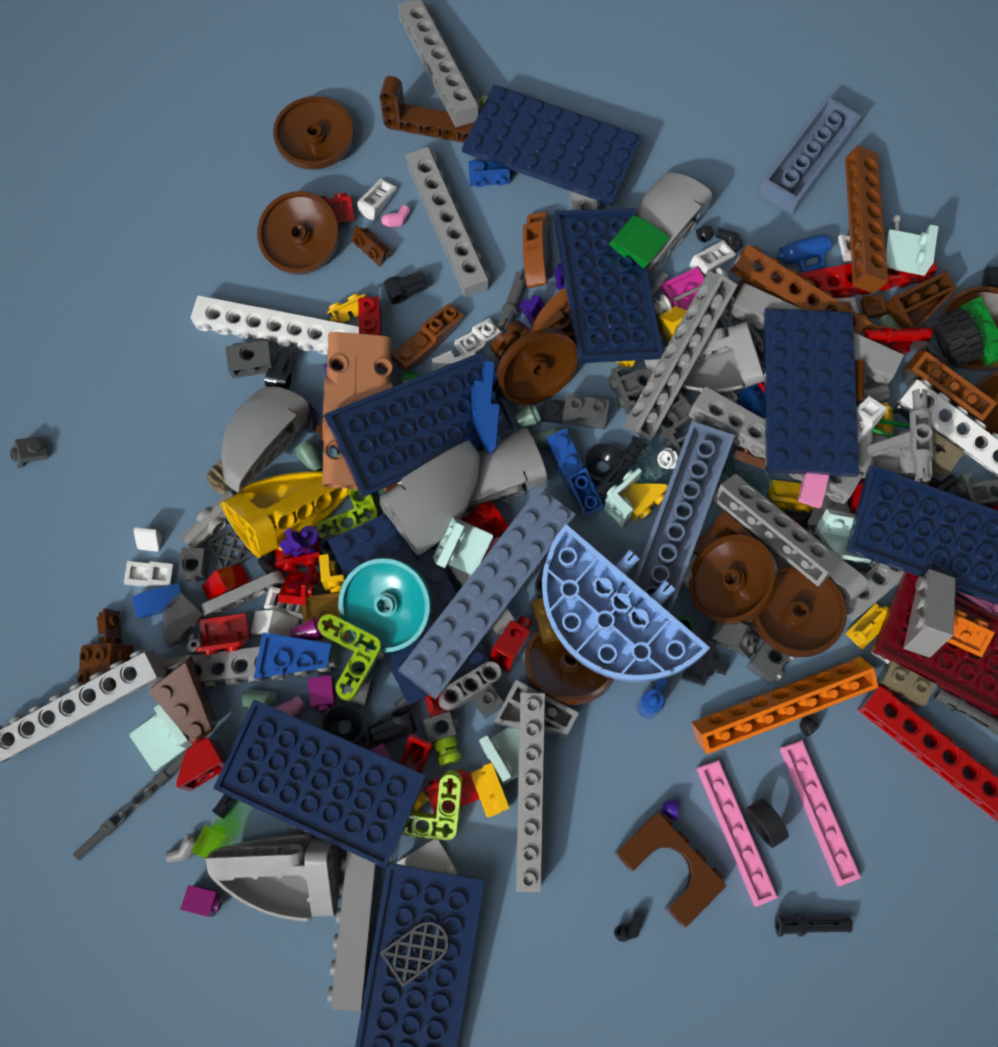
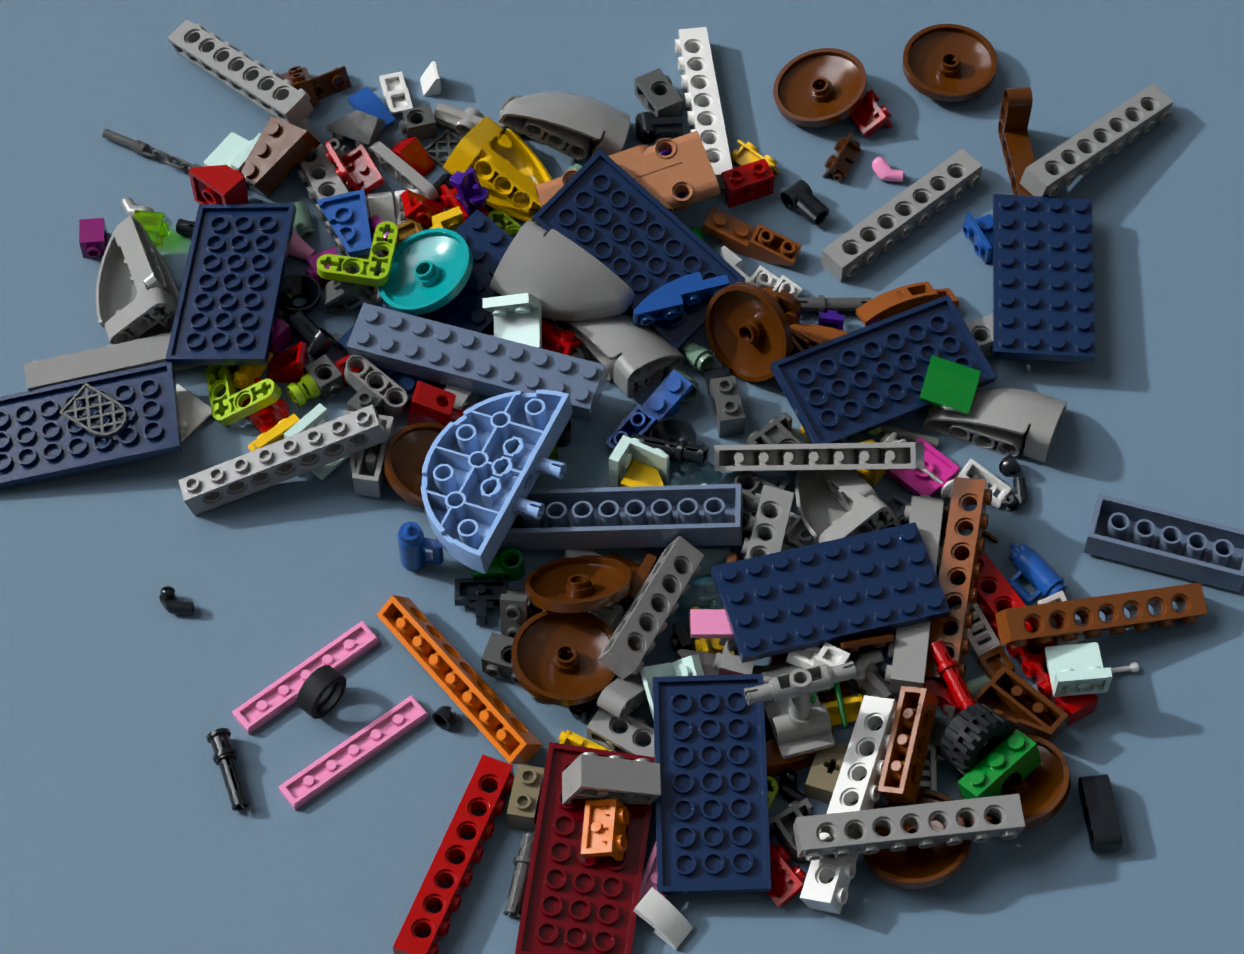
camera: 70 degrees right, 15 degrees down
white slope [358,179,397,221] -> none
reddish brown arch [615,812,727,928] -> none
dark purple hinge [662,800,679,820] -> none

